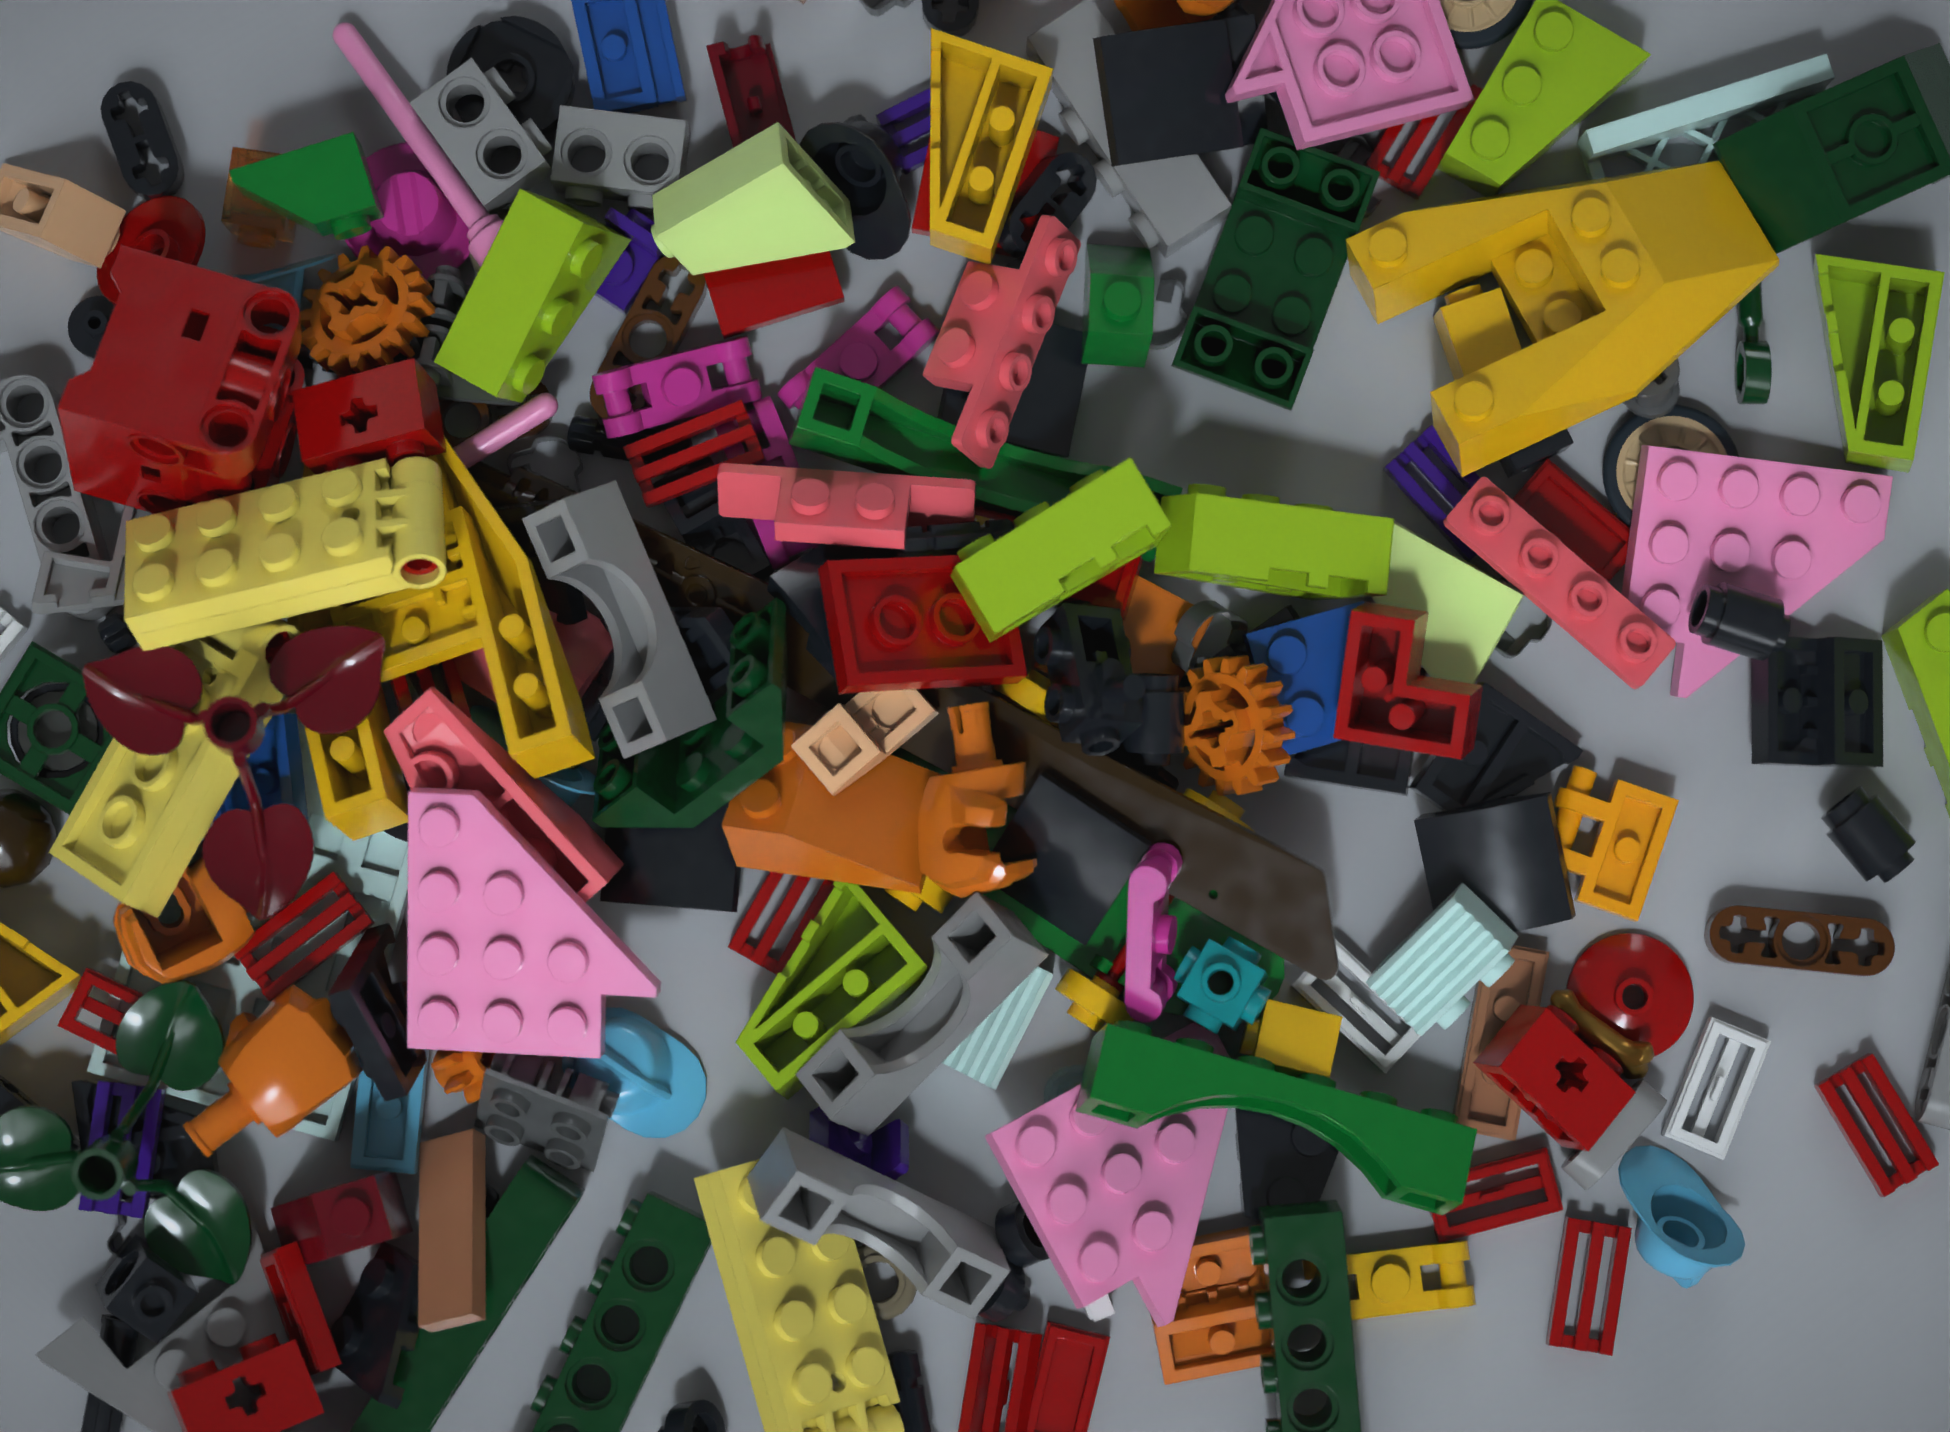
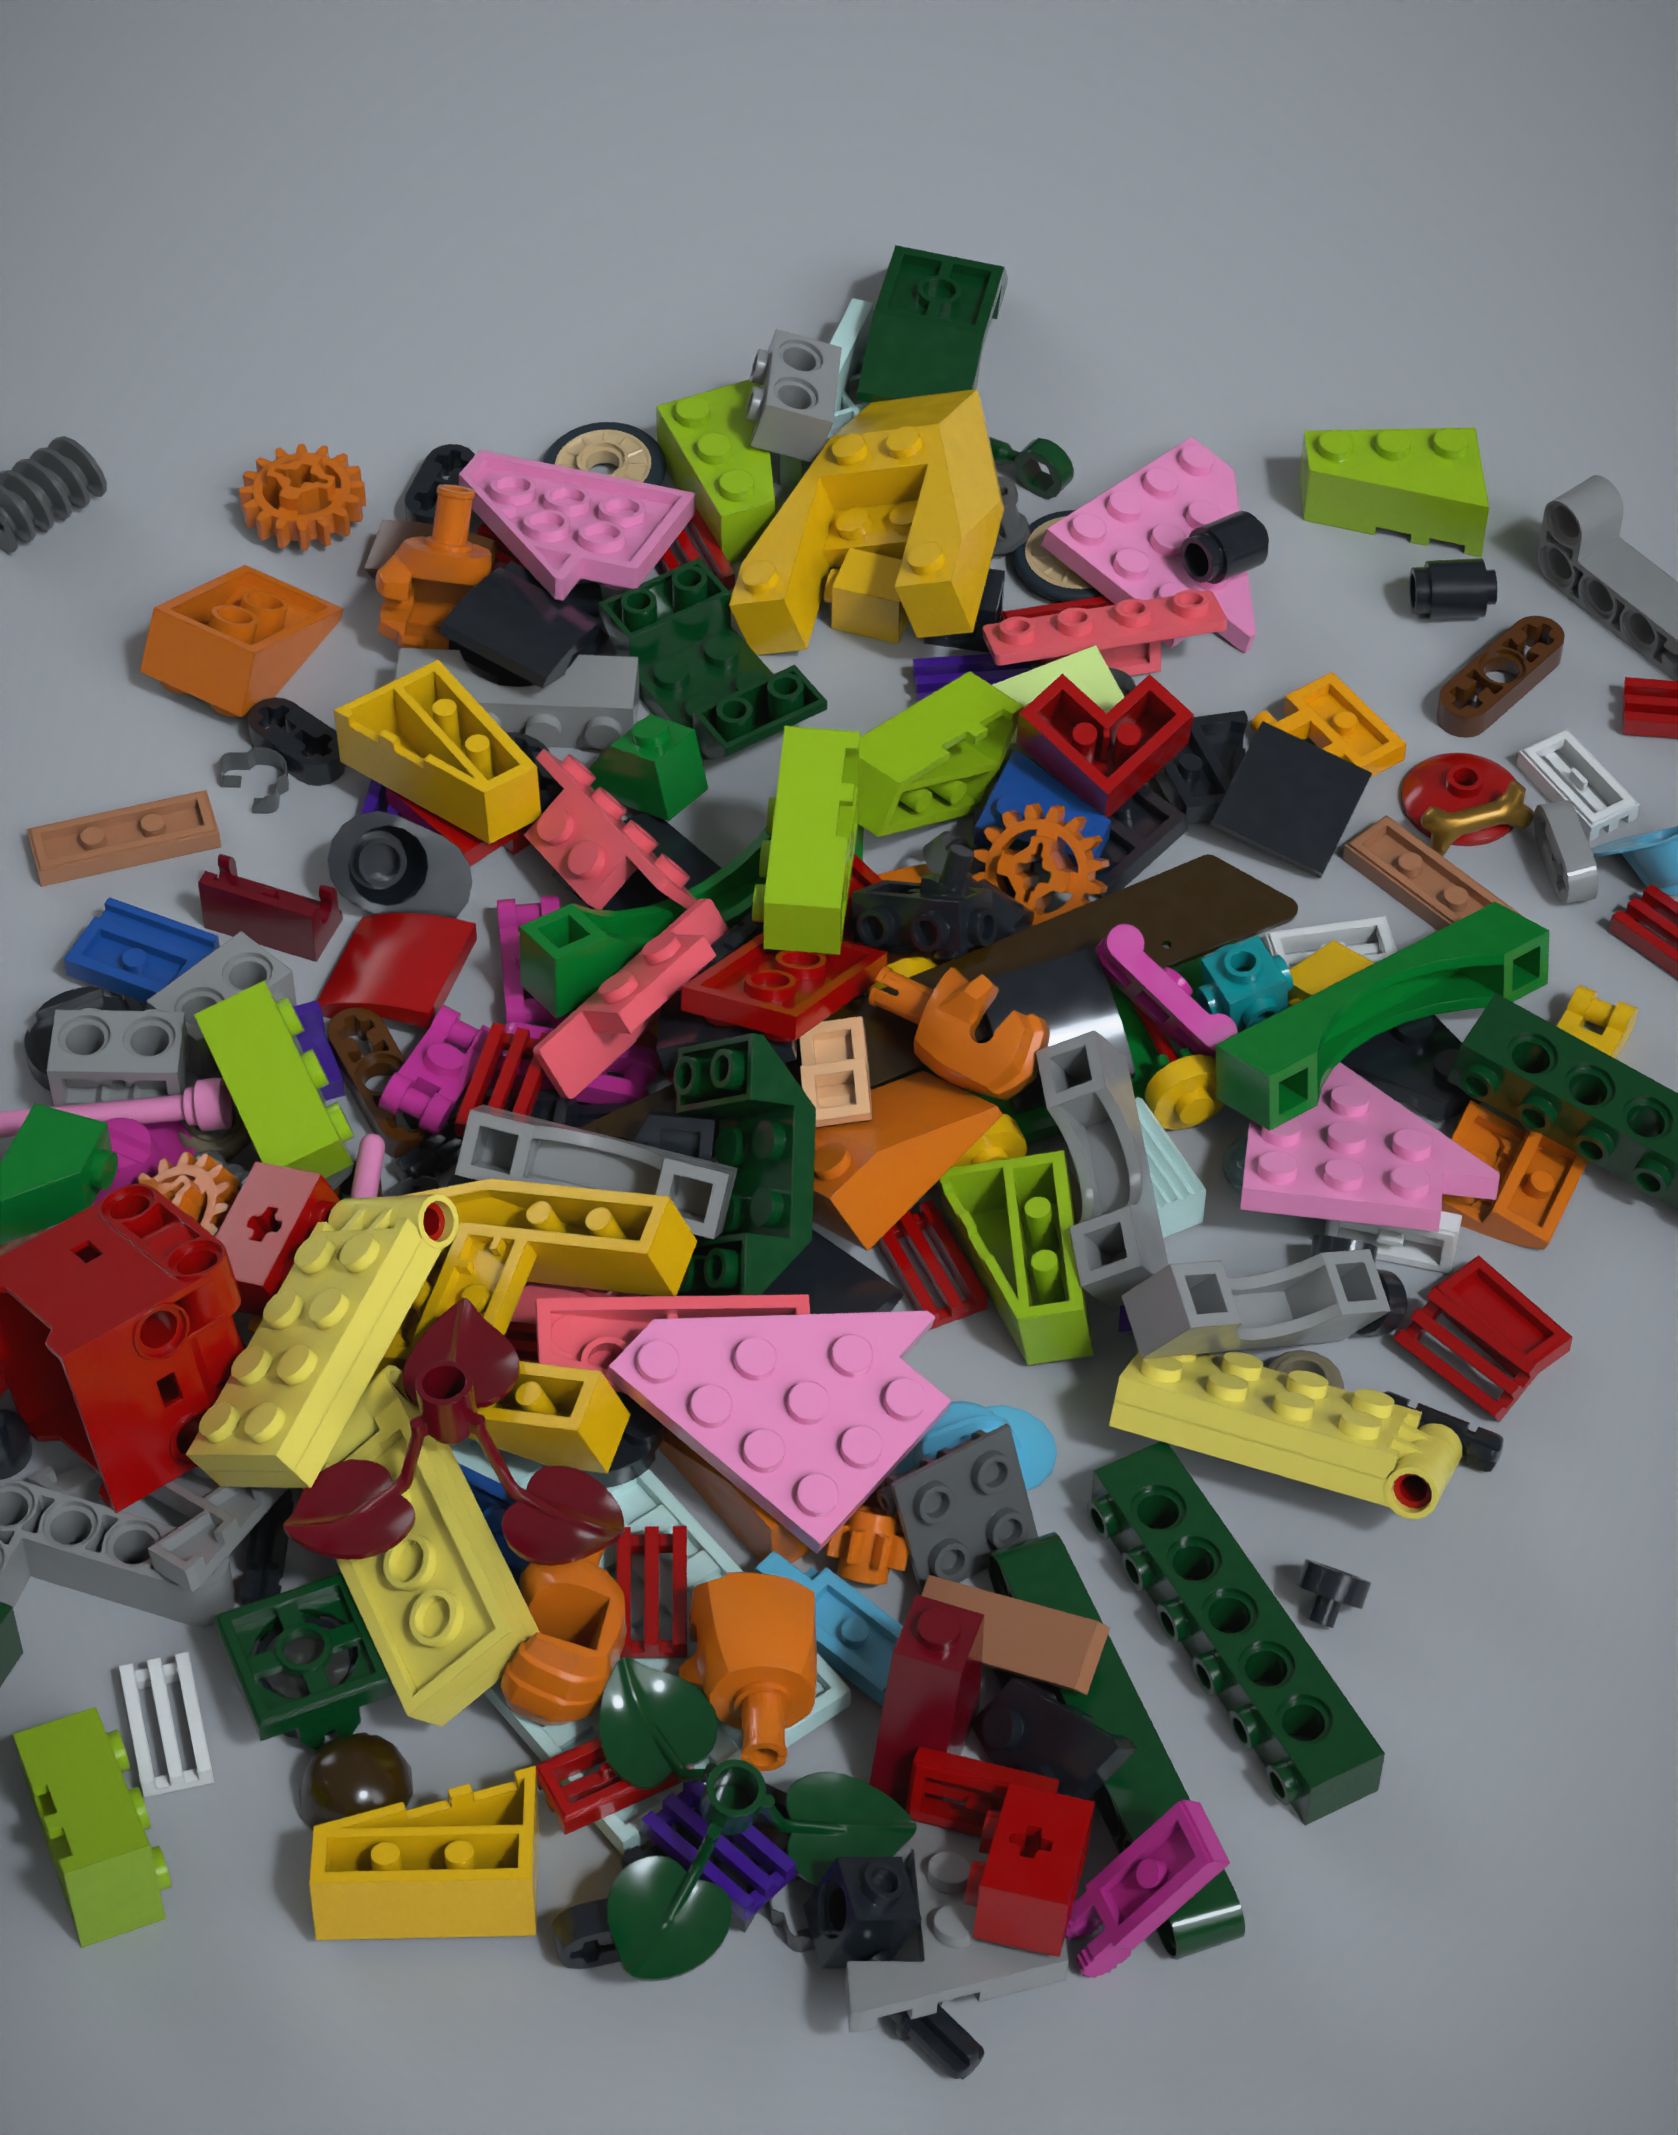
camera: 50 degrees left, 35 degrees down
black wing [327,923,427,1102] -> none
yellowish green slope [651,122,855,275] -> none
light aqua brick [1366,882,1518,1036] -> none
red tile [1429,1147,1564,1243] -> none
red brick [1473,1004,1636,1151] -> none
black slope [1751,636,1883,767] -> none
lime wedge [1813,254,1945,473] -> none
none -> light grey brick [745,329,842,463]

